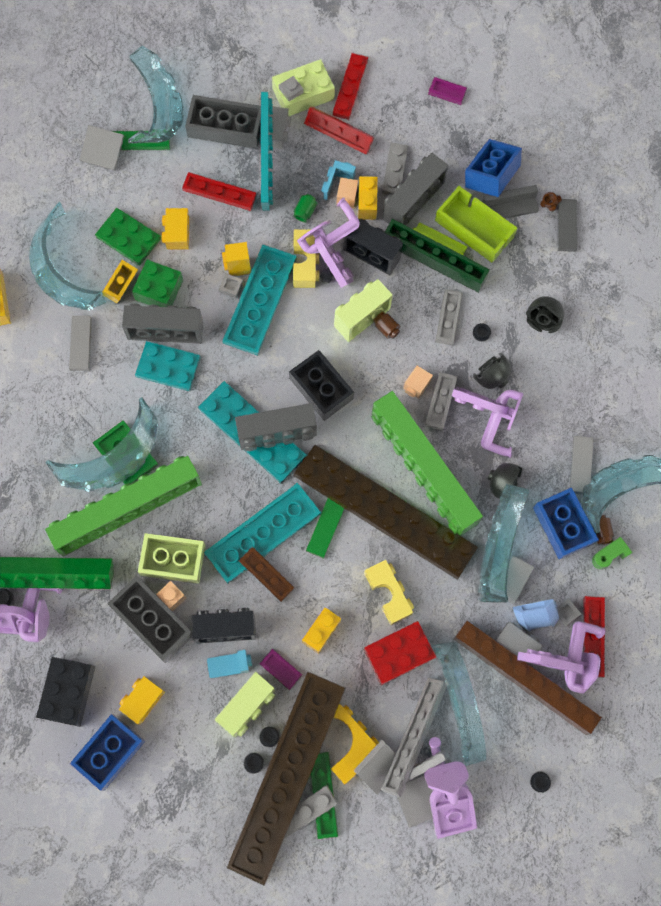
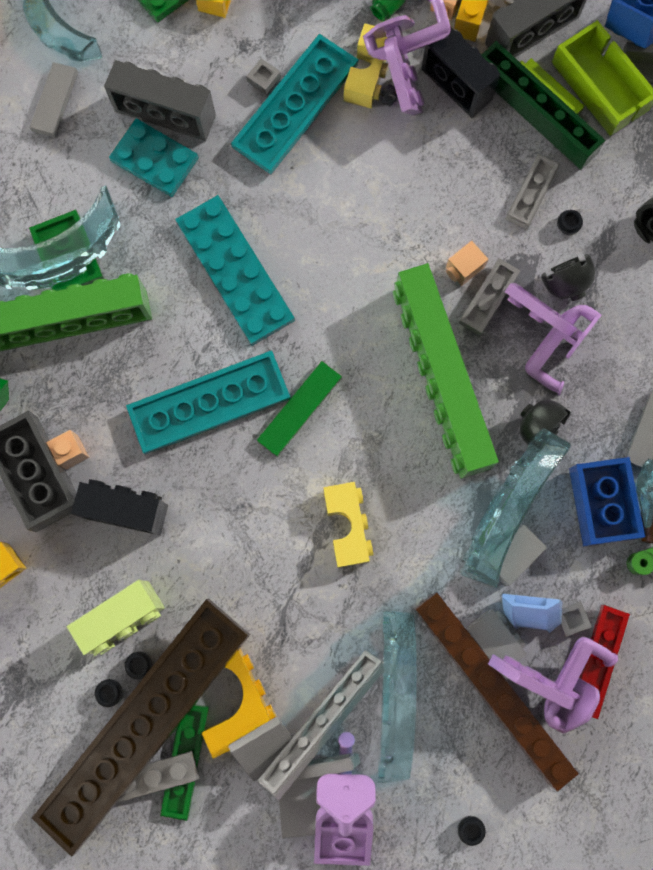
camera: 20 degrees right, 5 degrees up
yellow brick [101,260,138,304] -> none
green brick [132,259,183,307] -> none
yellowish green brick [138,533,206,584] -> none
medium azure bracket [207,650,252,679] -> none
yellow brick [222,242,251,276] -> none
dark grey brick [235,403,317,451] -> none
reddish brown tile [238,547,295,602] -> none
magenta tile [259,649,302,691] -> none
black brick [289,350,354,421] -> none
dark brown plate [294,445,478,580] -> none
yellow brick [302,607,341,654] -> none
yellowish green brick [334,279,393,342] -> none
red brick [363,621,436,686] -> none
reddish brown brick [373,311,401,339] -> none

